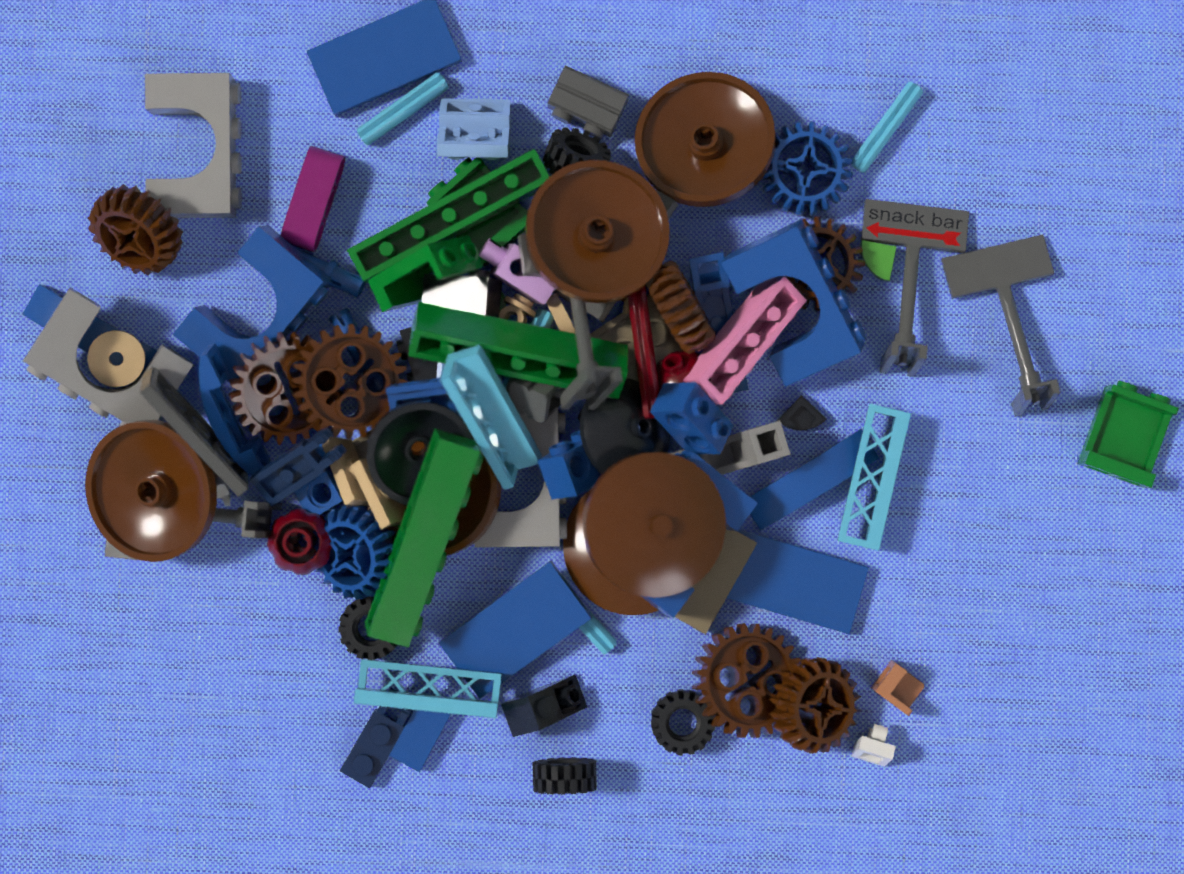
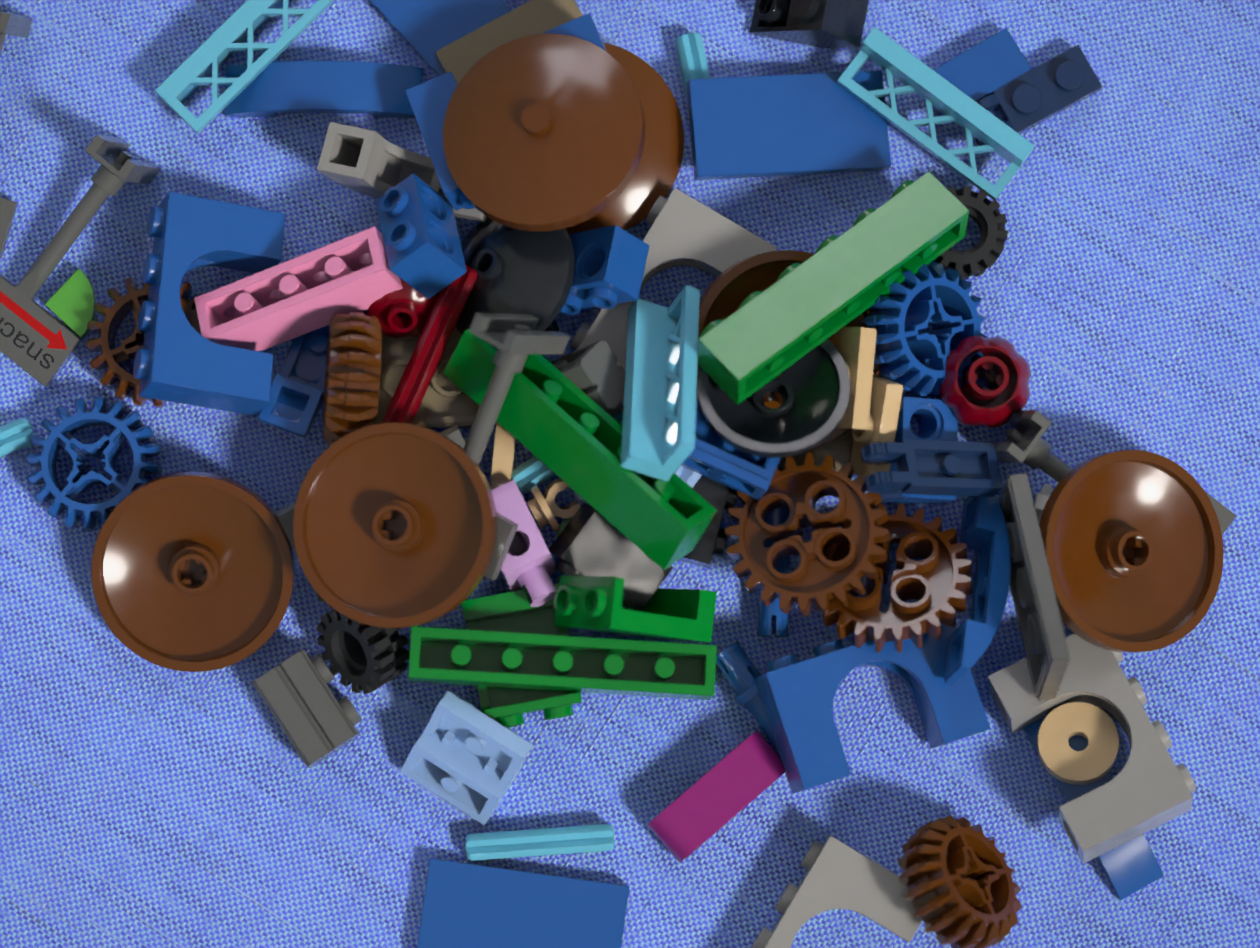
camera: 150 degrees left, 5 degrees down
black tile [777,395,827,430] -> none

